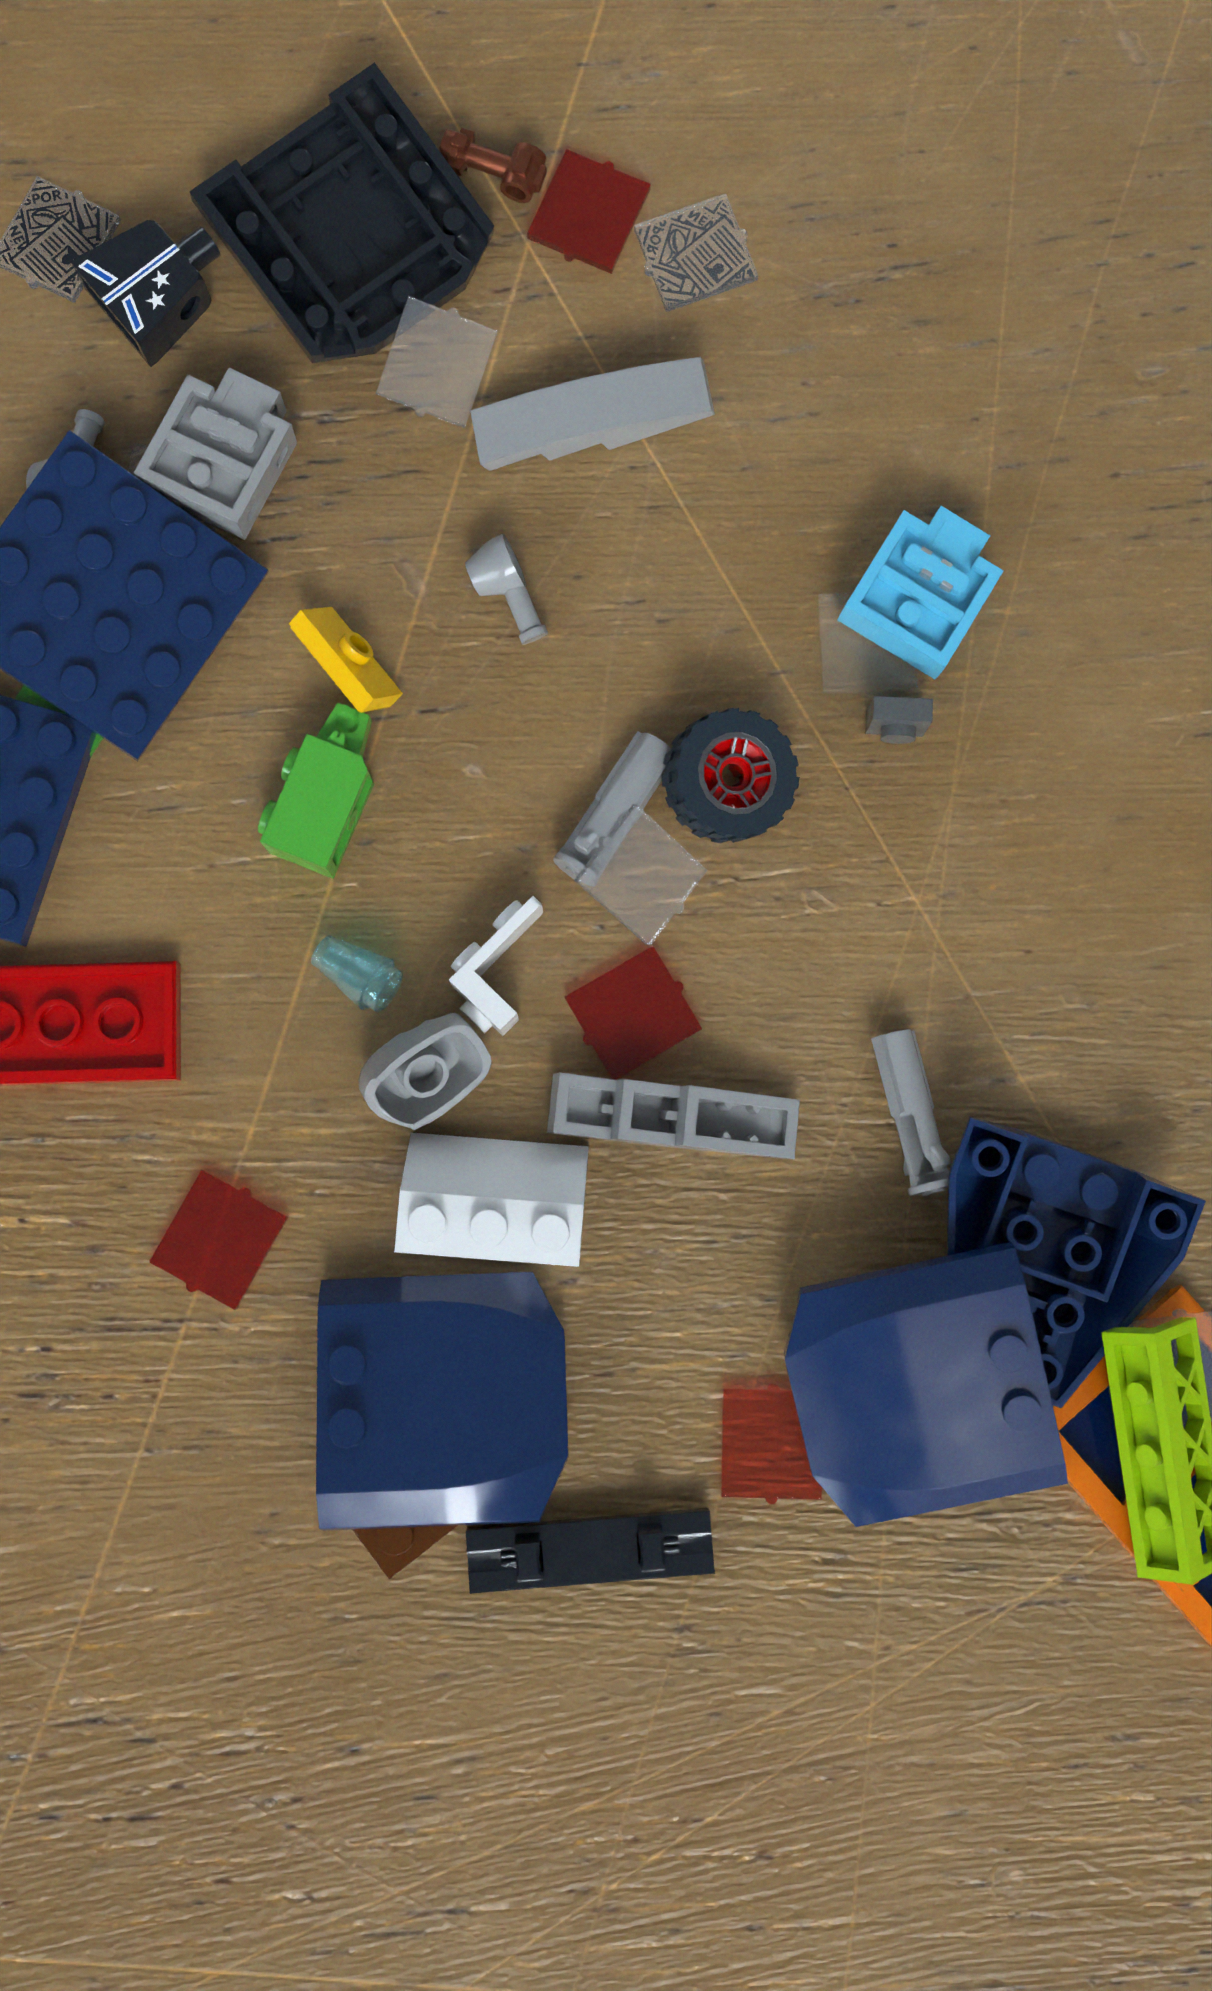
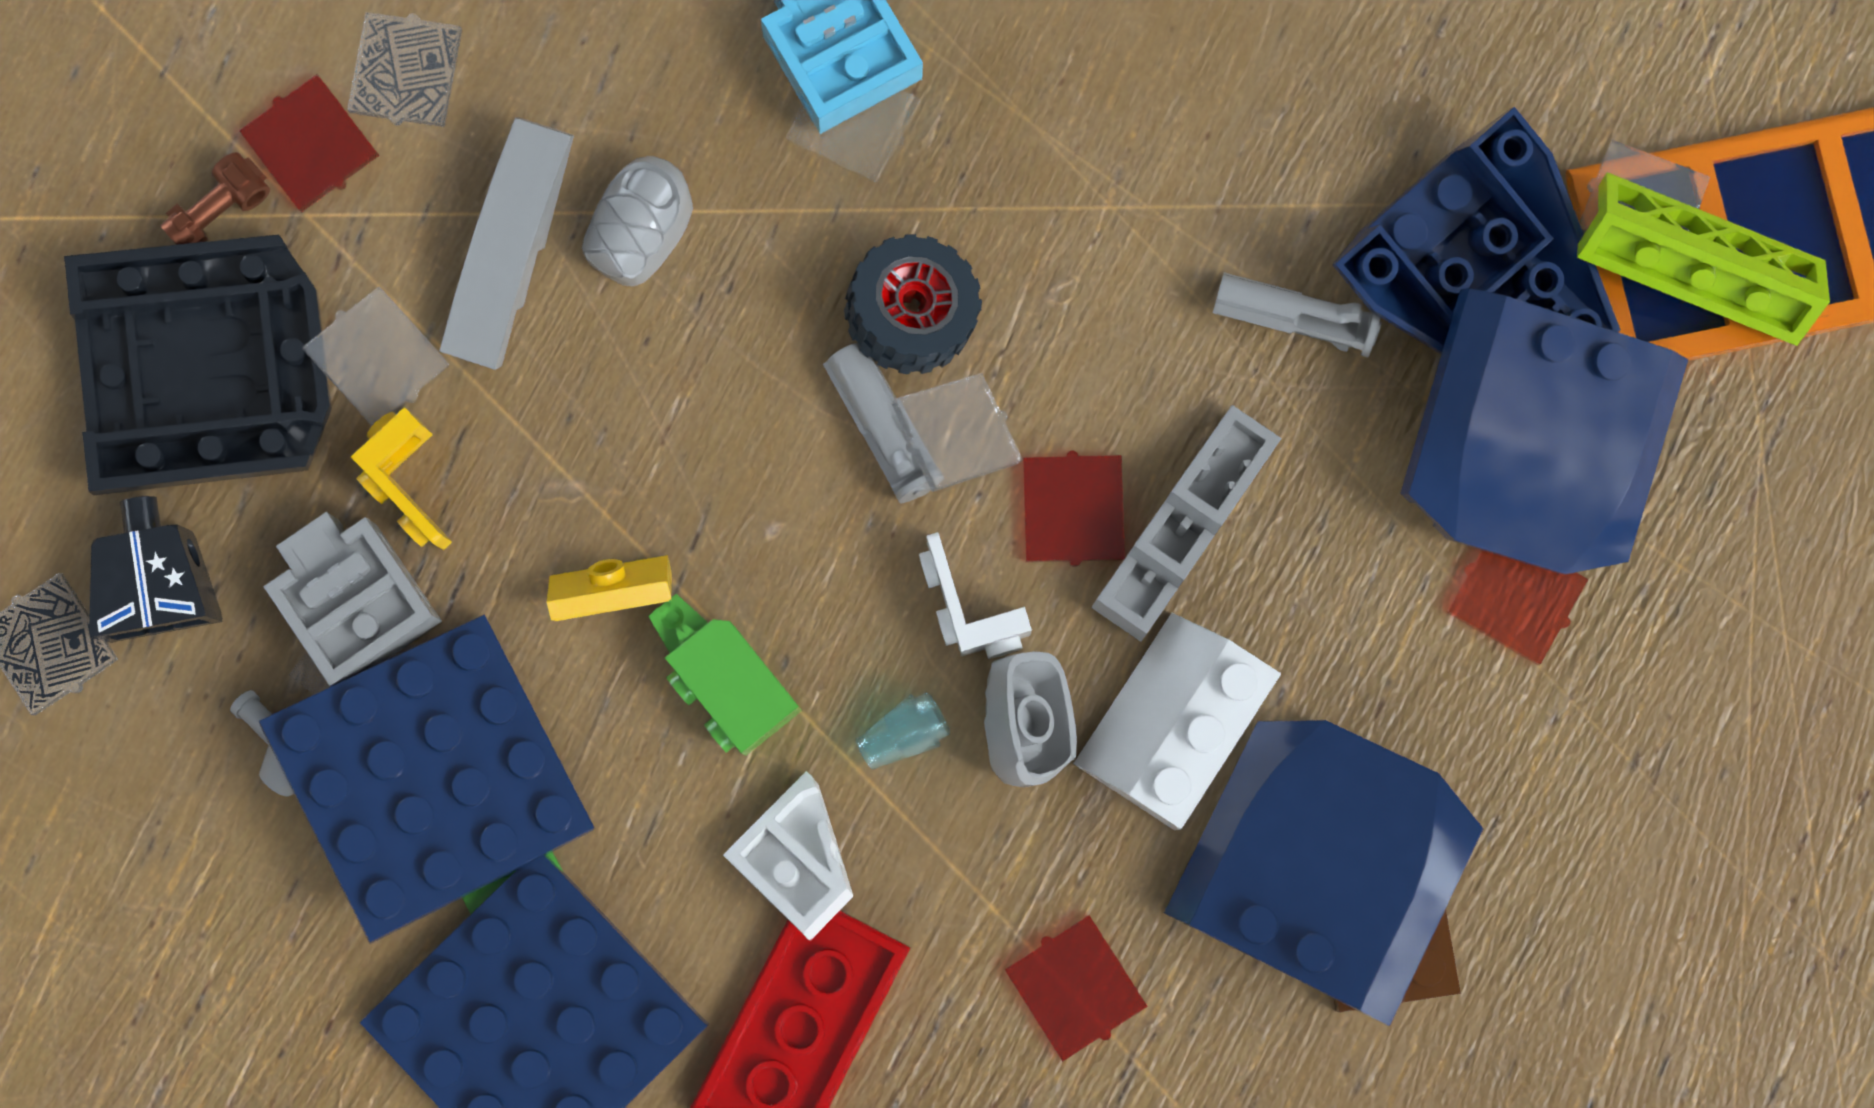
camera: 55 degrees left, 0 degrees up
light grey bar [465,534,548,645] -> none
black hinge [466,1508,715,1594] -> none
dark grey plate [865,696,933,744] -> none
none -> yellow bracket [351,407,452,550]
none -> light grey piece [582,156,693,287]
none -> white wing [723,771,853,940]

